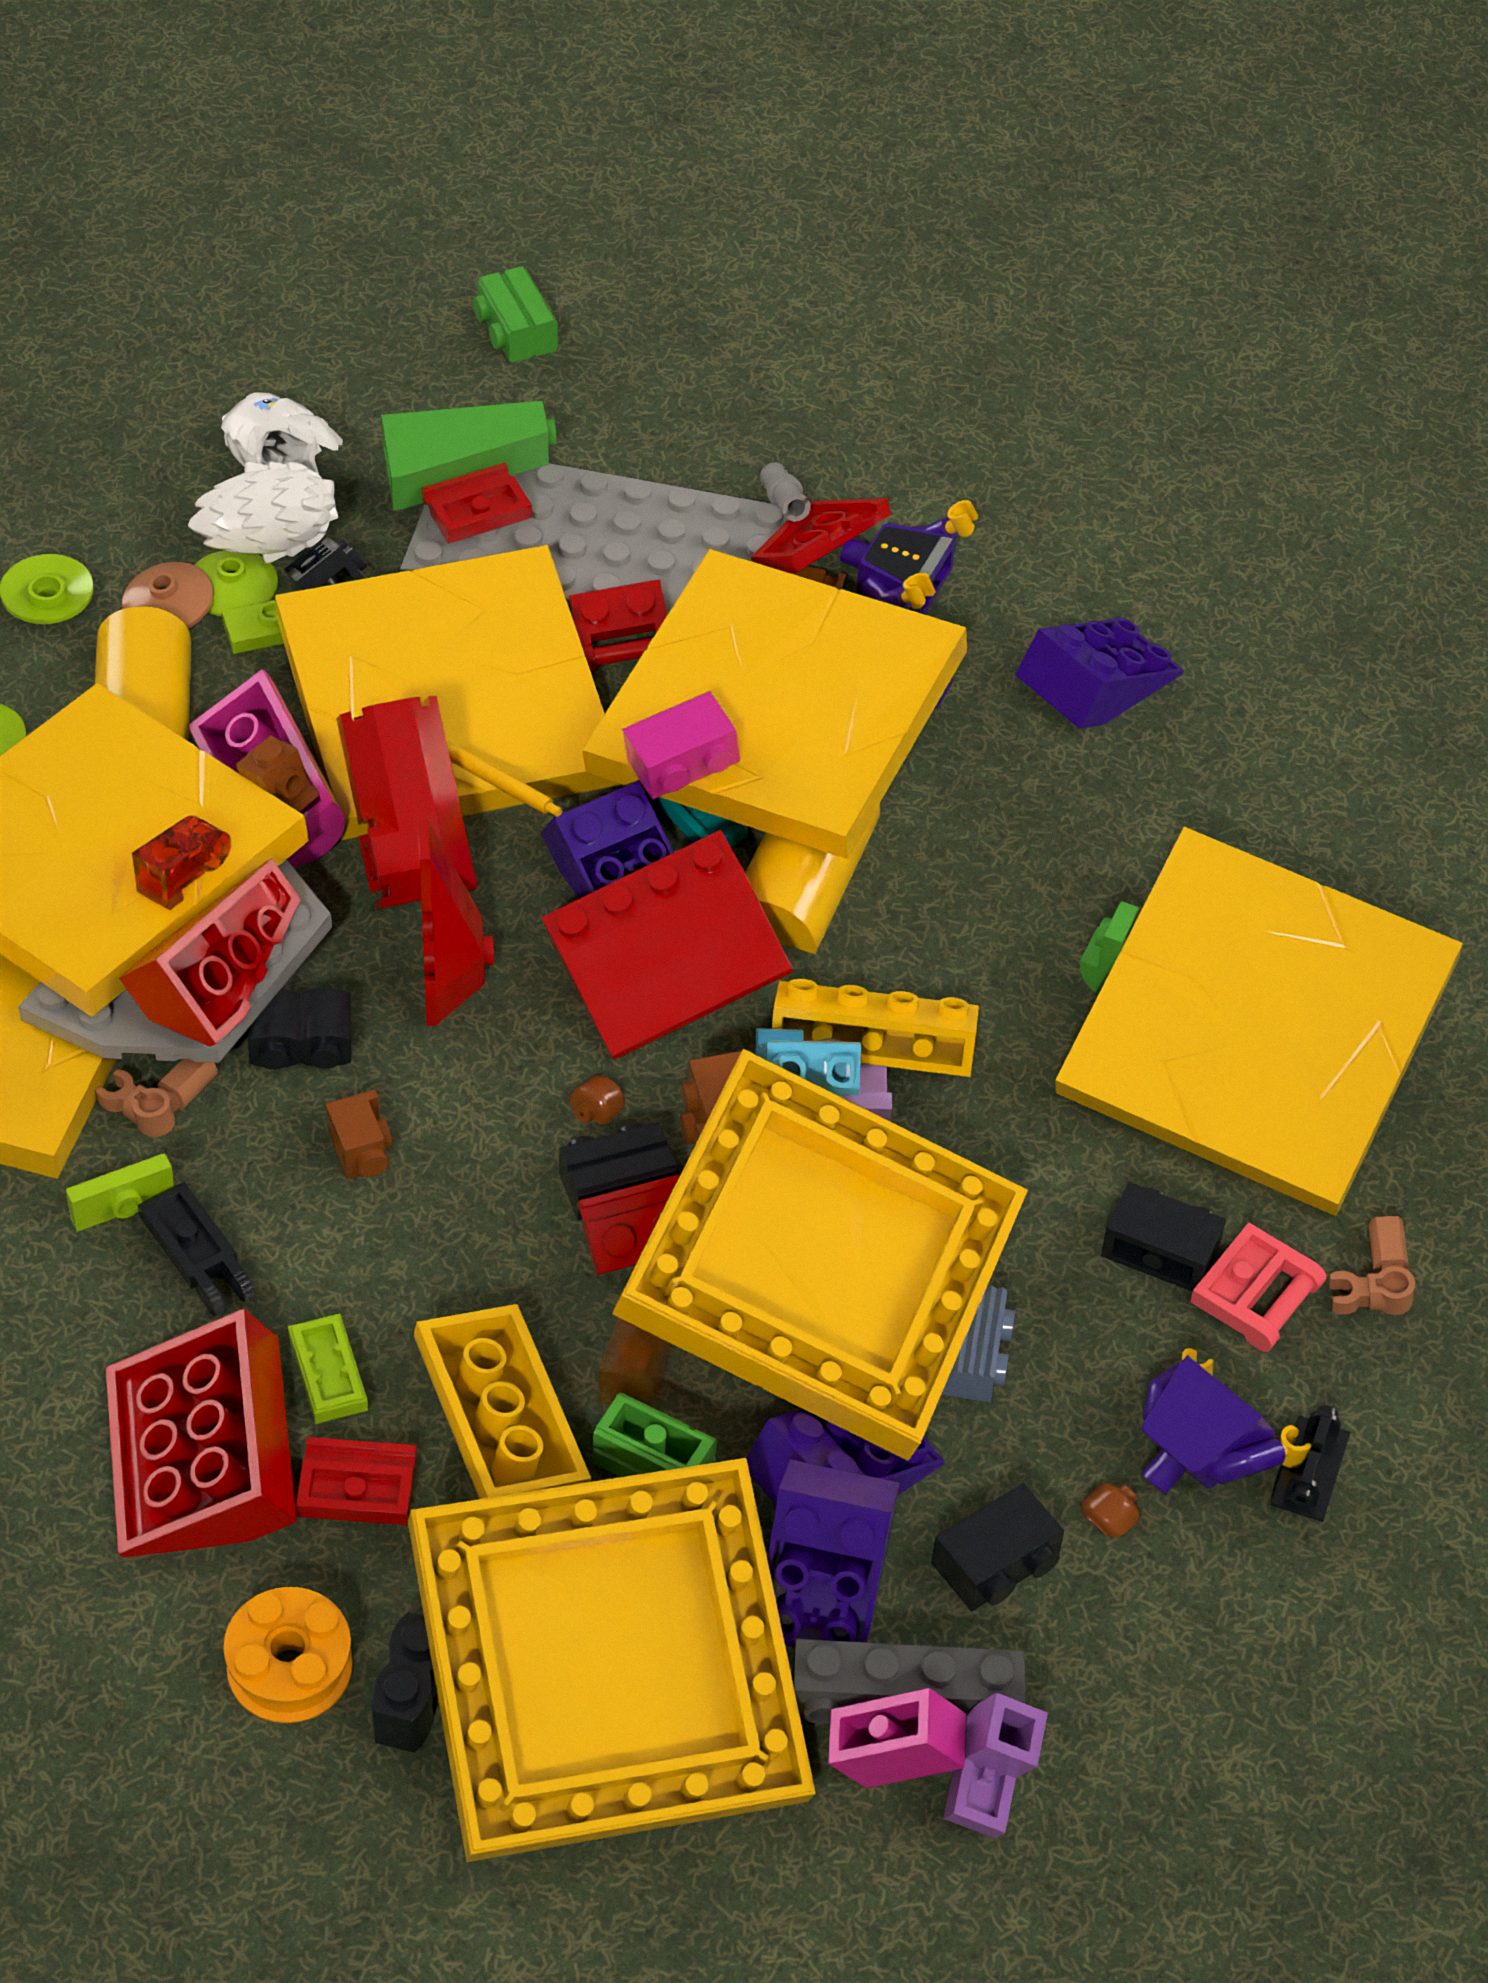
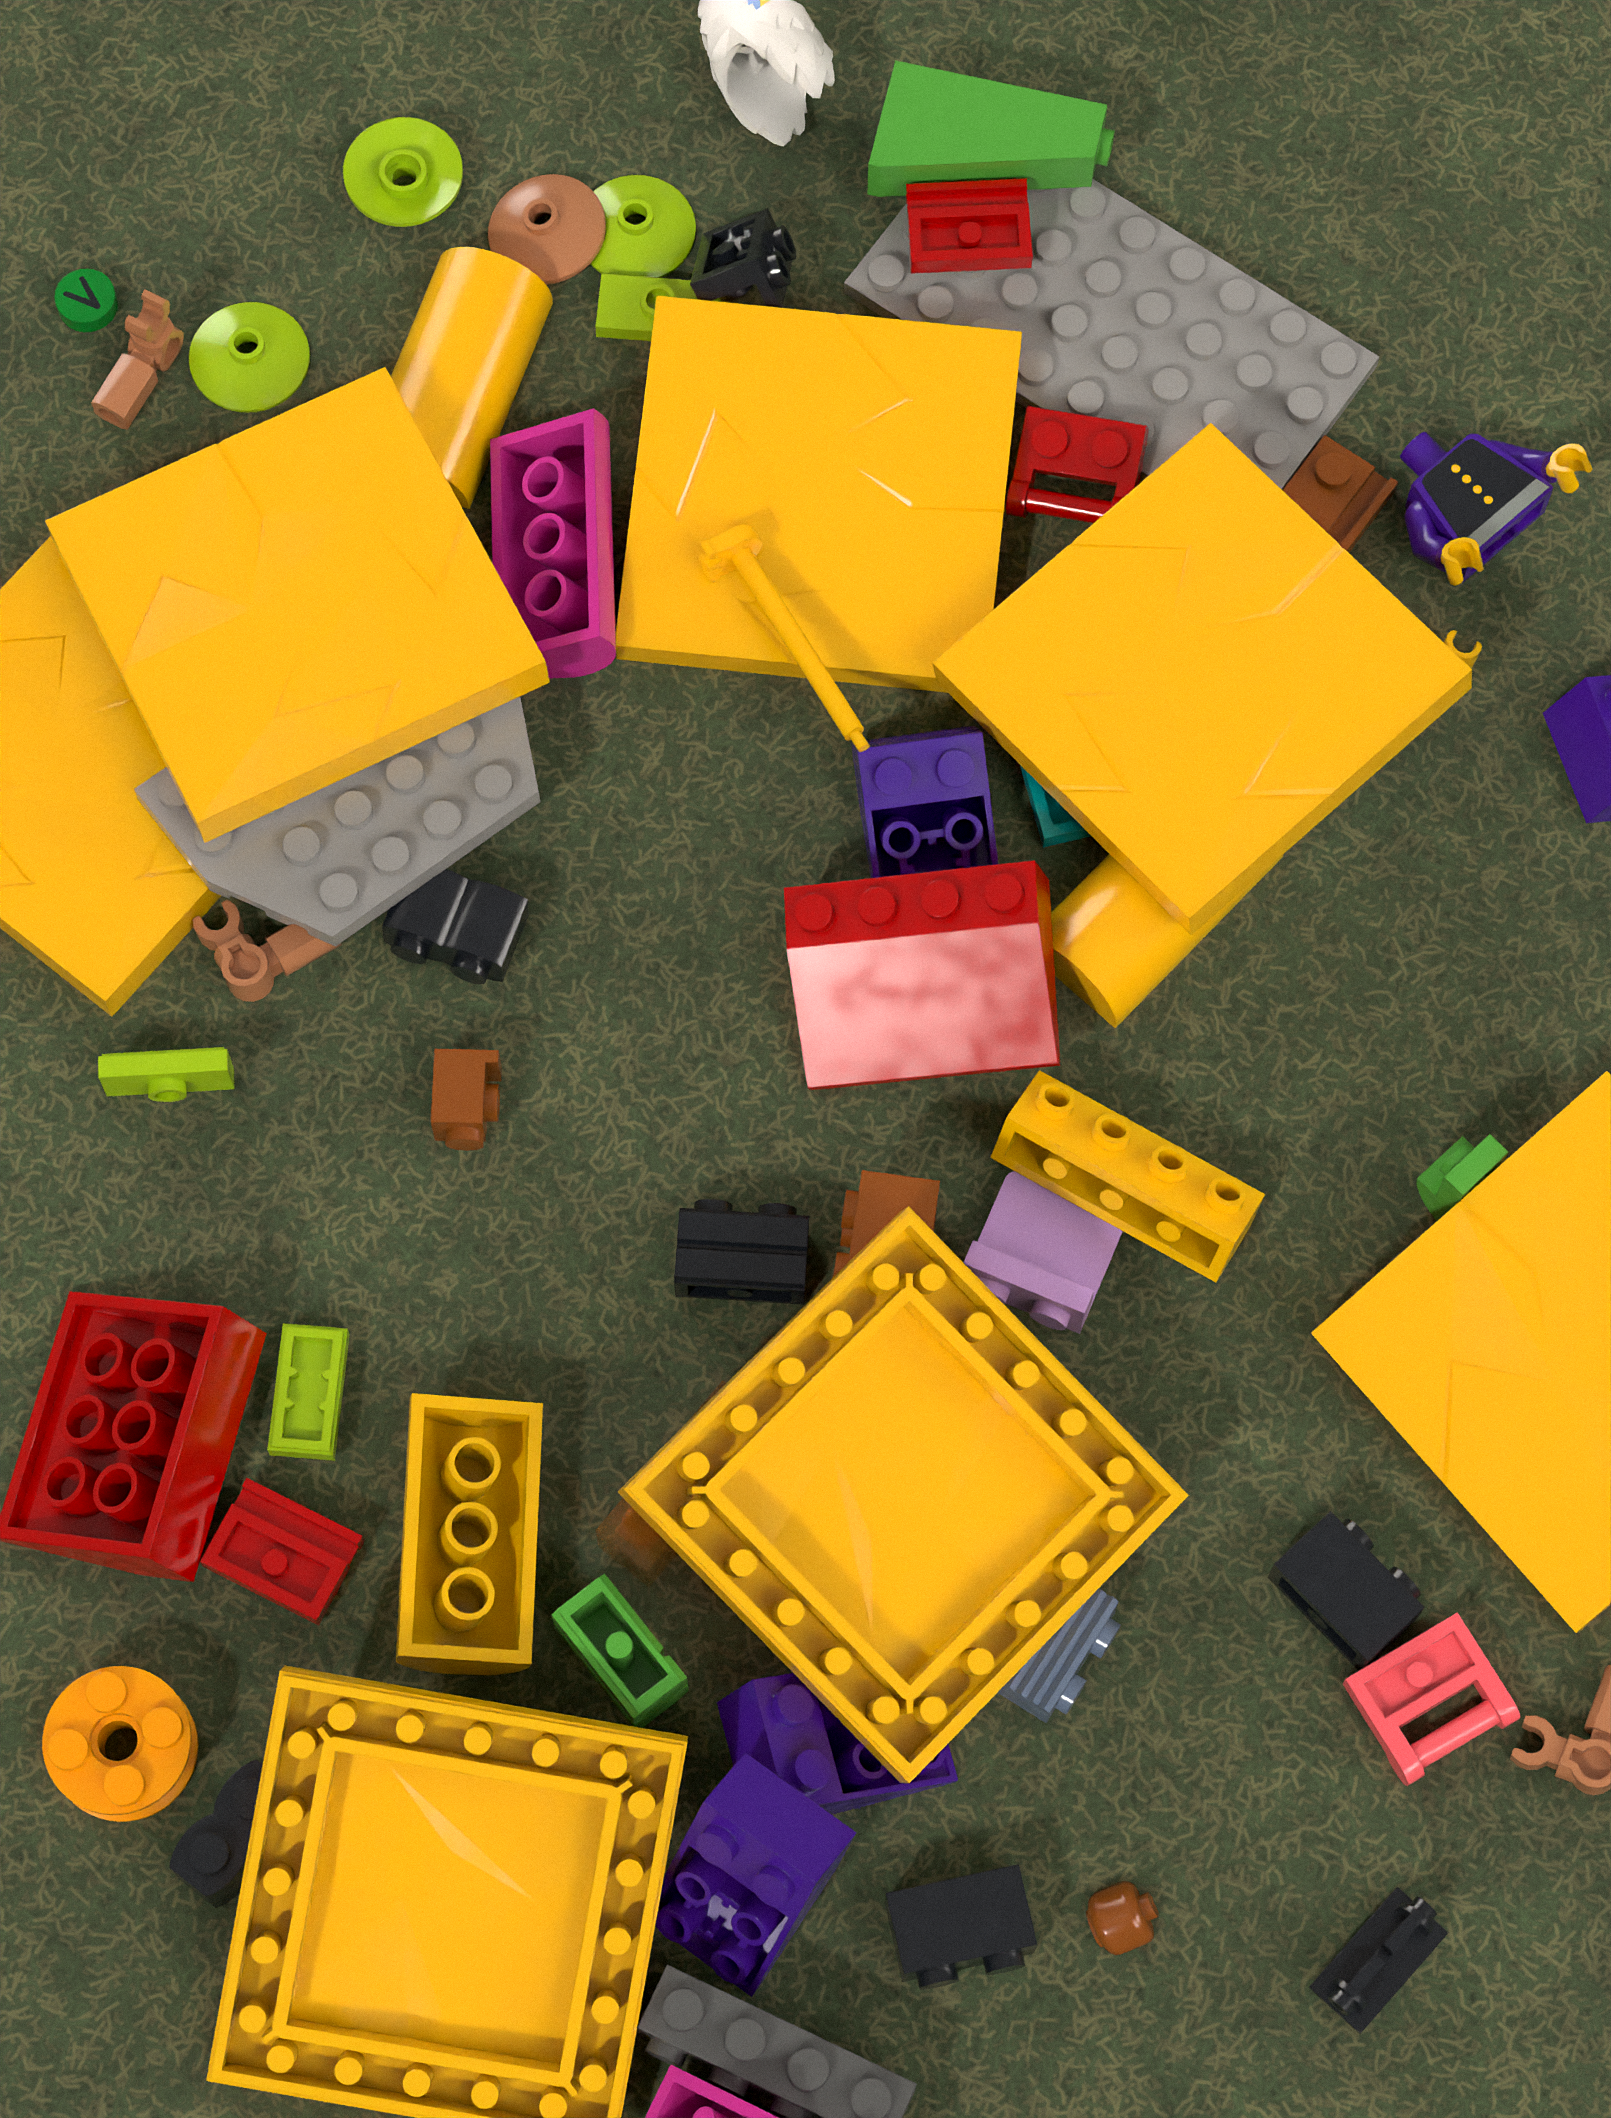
camera: 25 degrees right, 20 degrees up
red wedge [119,858,301,1047] -> none
clear red leg [132,815,231,910] -> none
black hinge [138,1182,255,1317] -> none
white head [188,461,338,564] -> none
dark orange brick [236,735,319,812] -> none
red brick [336,696,478,911] -> none
red wedge [418,820,494,1026] -> none
dark orange piece [569,1075,625,1125] -> none
red plate [576,1174,680,1276] -> none
dark pink brick [622,691,740,800] -> none
red wing [751,498,891,575] -> none
medium azure hips [755,1028,861,1096] -> none
light grey pin [760,462,810,522] -> none
dark purple torso [1140,1348,1312,1495] -> none

